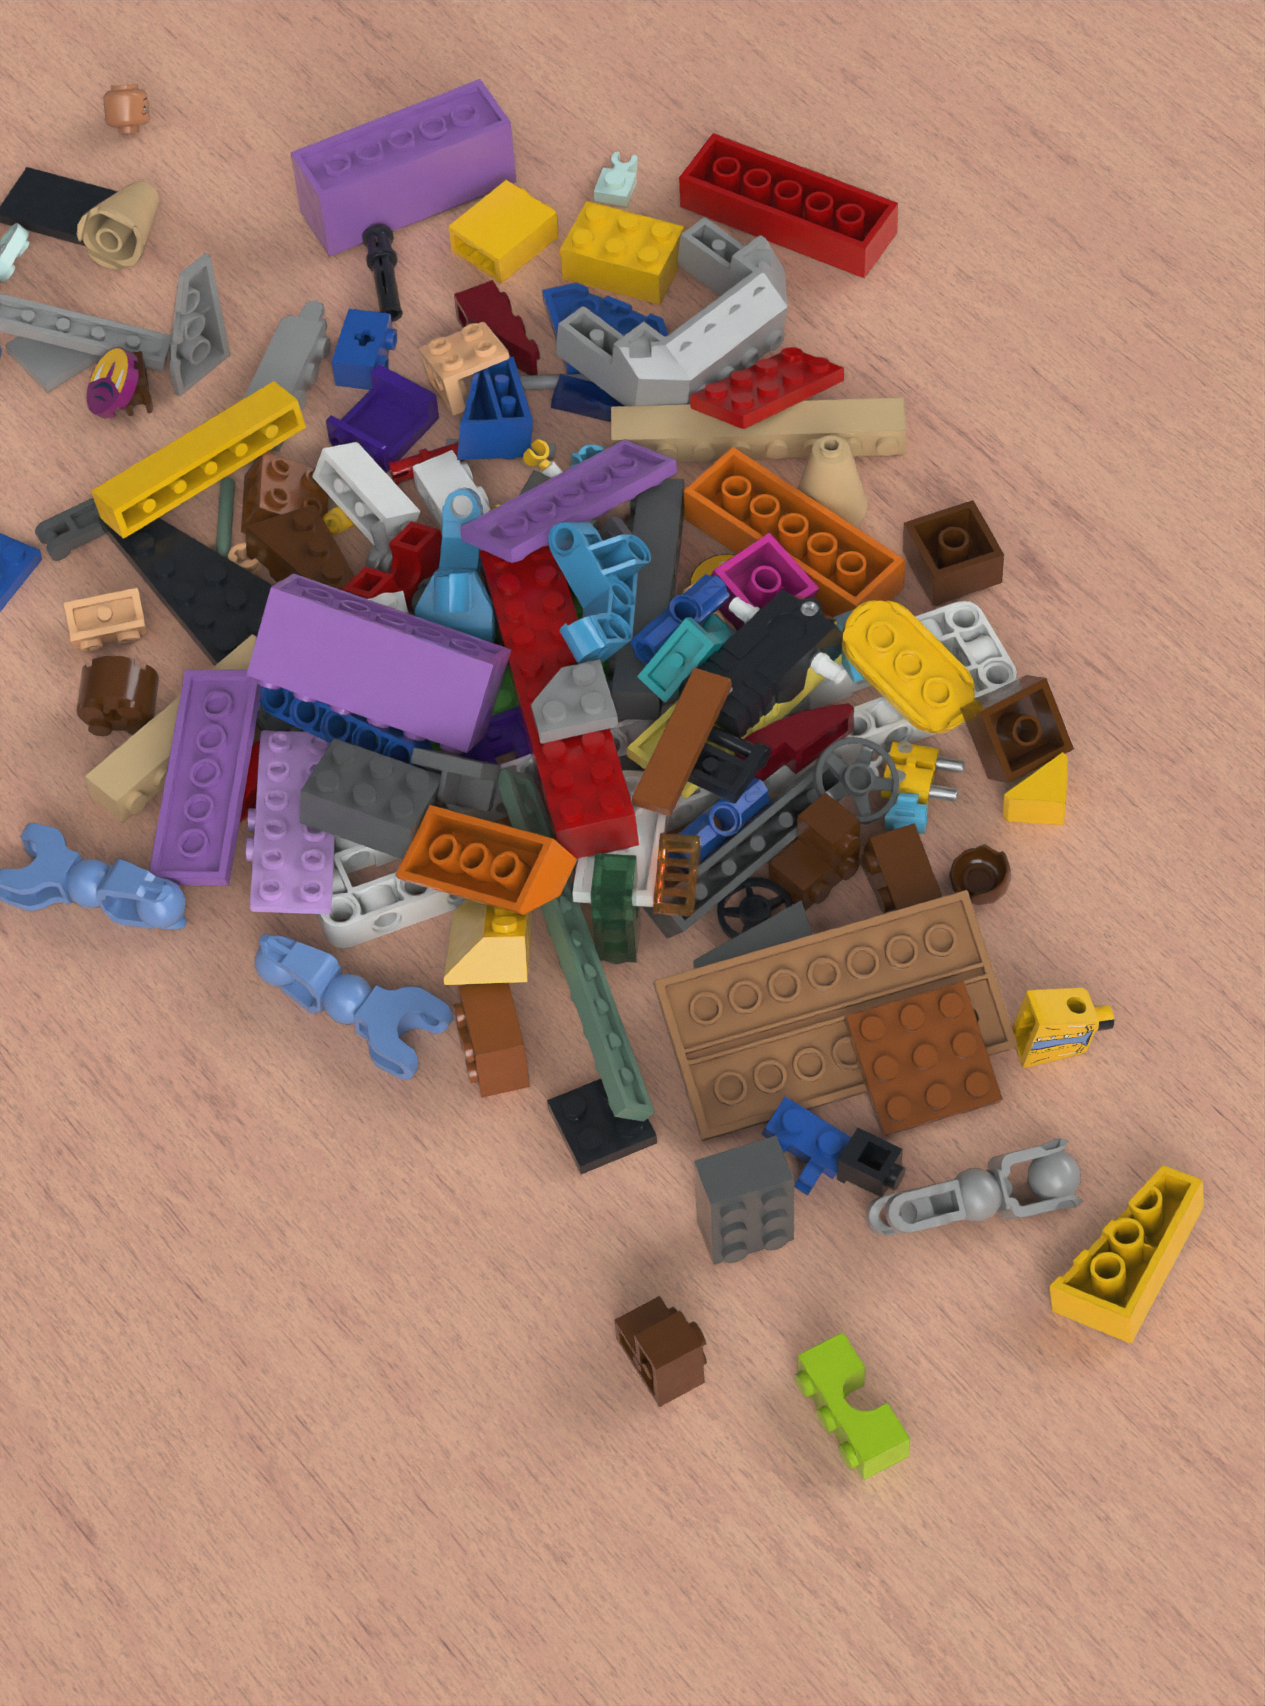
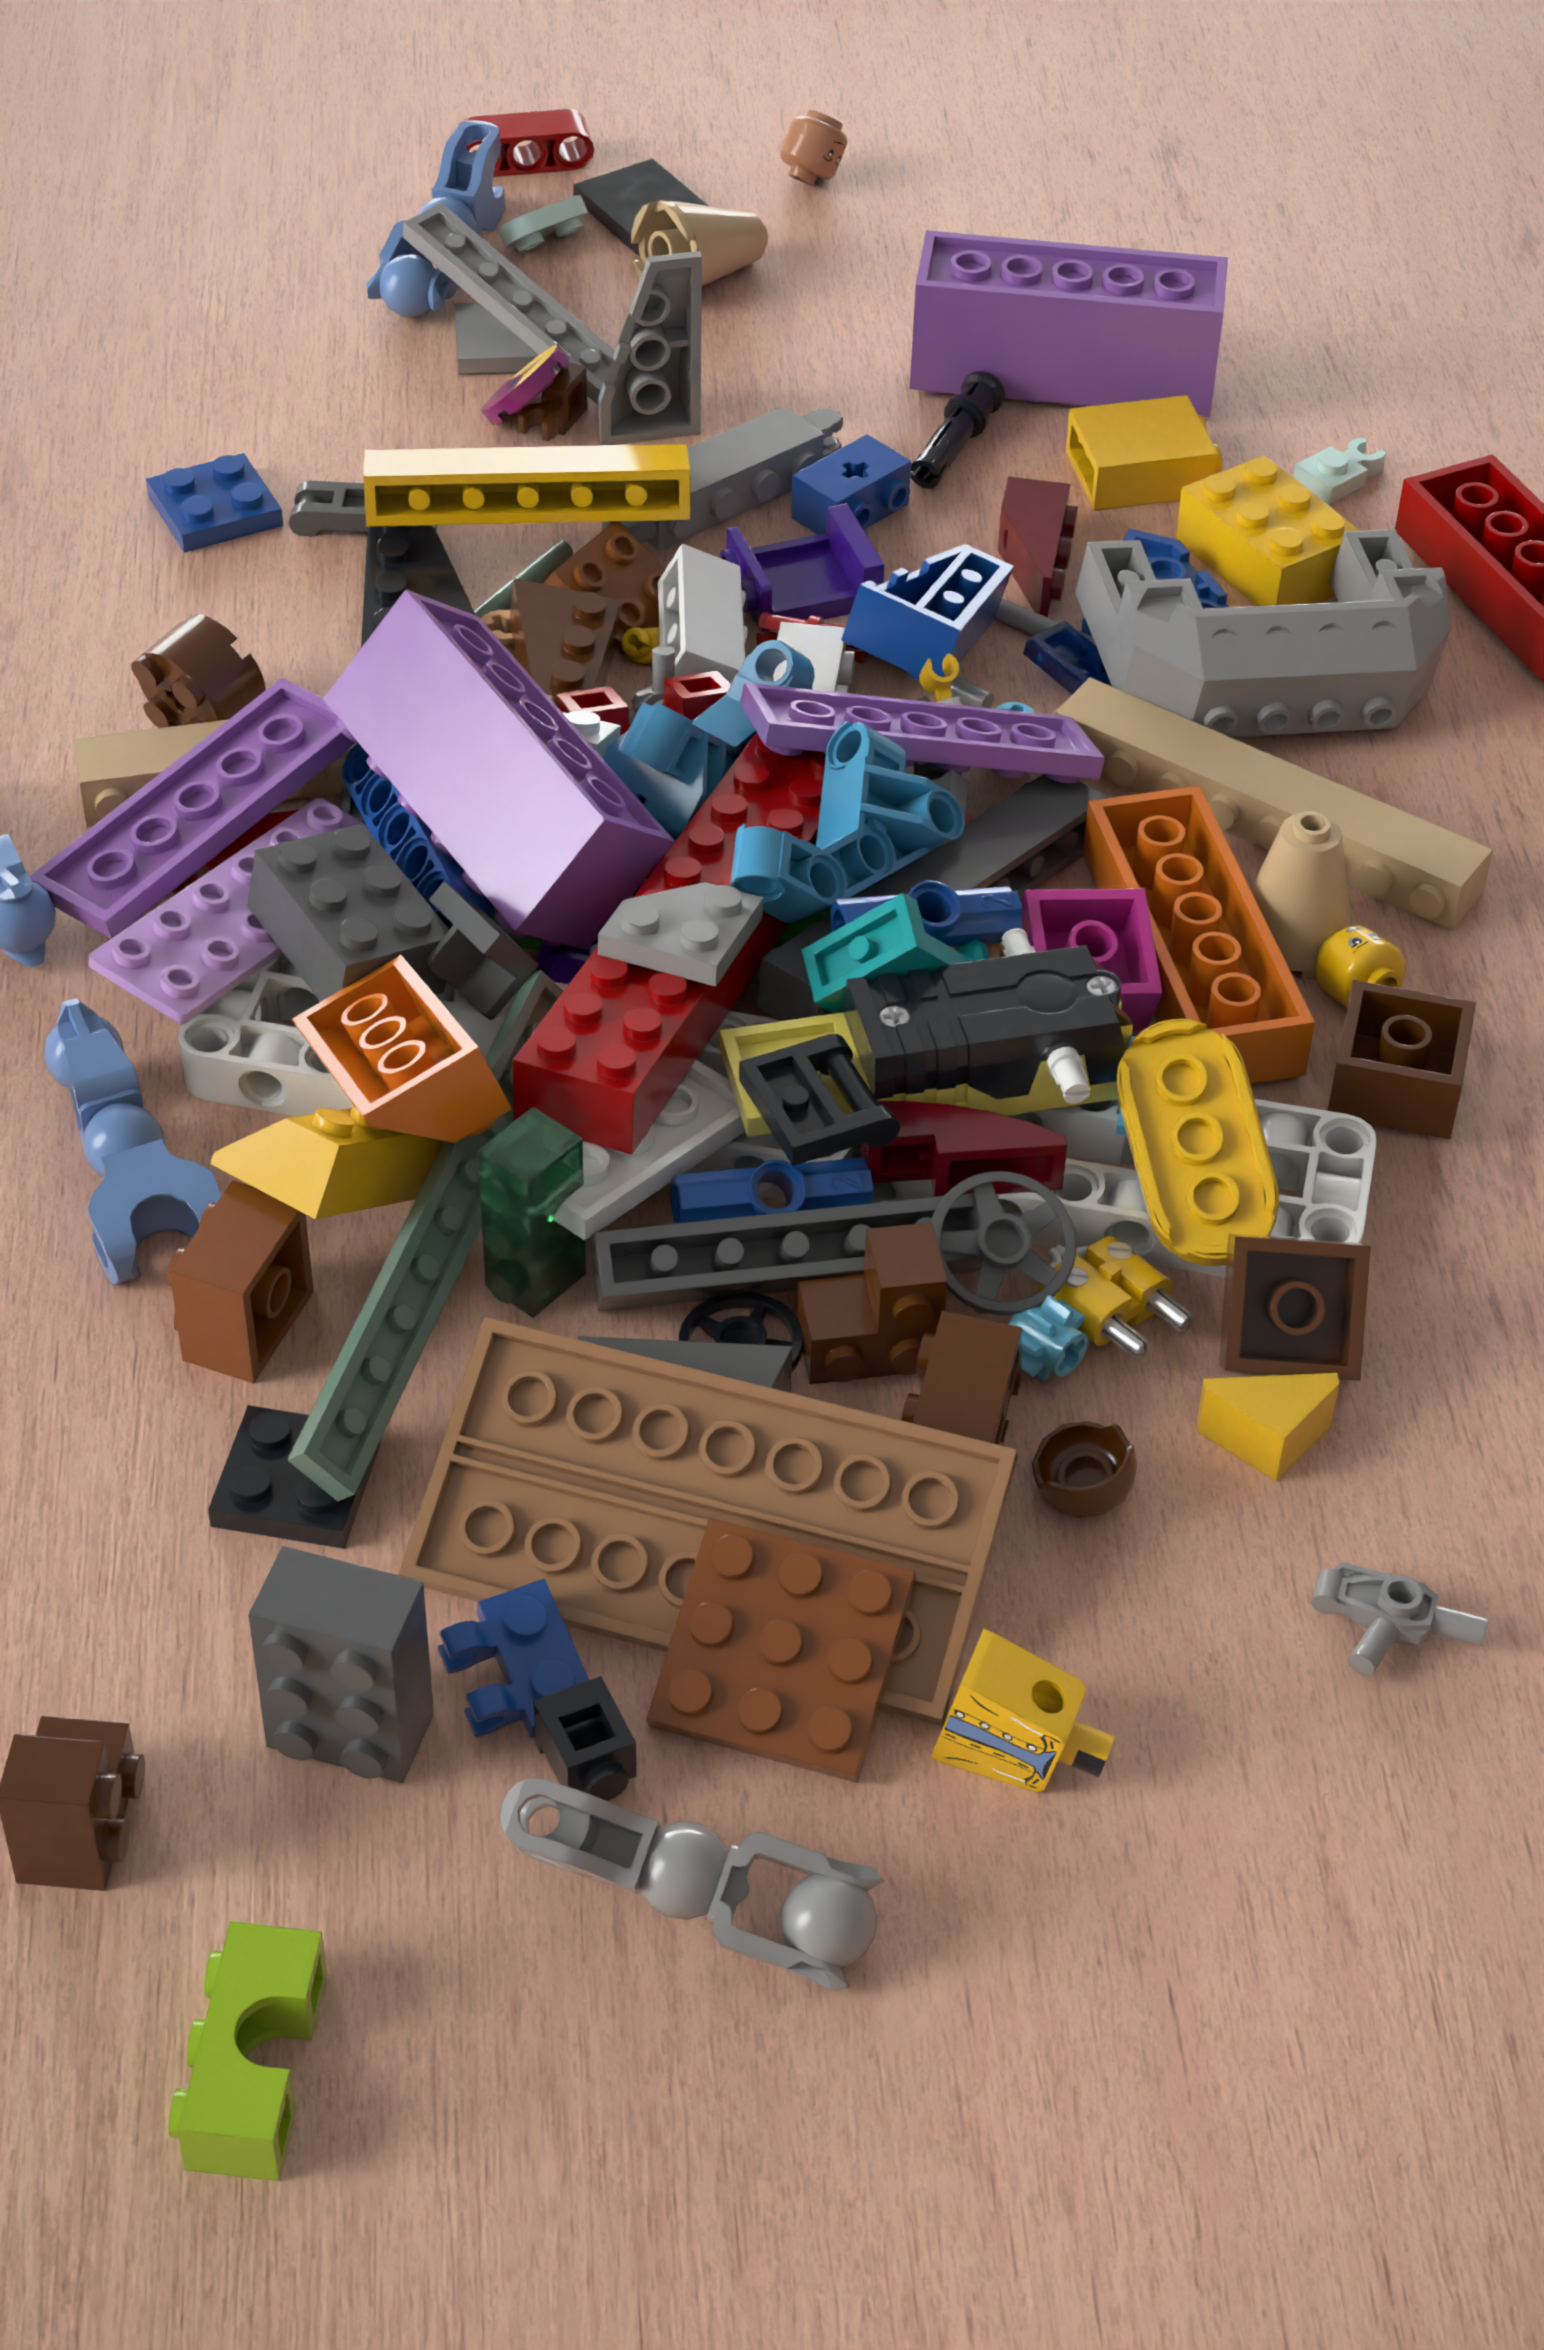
camera: 30 degrees right, 10 degrees down
light nougat bracket [63,587,148,652] -> none
light nougat bracket [418,322,510,416] -> none
dark orange tile [632,668,732,817] -> none
clear orange slope [653,833,702,917] -> none
red plate [690,347,844,429] -> none
yellow wedge [1049,1165,1204,1344] -> none
none -> light grey piece [1311,1563,1489,1675]
none -> yellow head [1315,925,1406,1008]

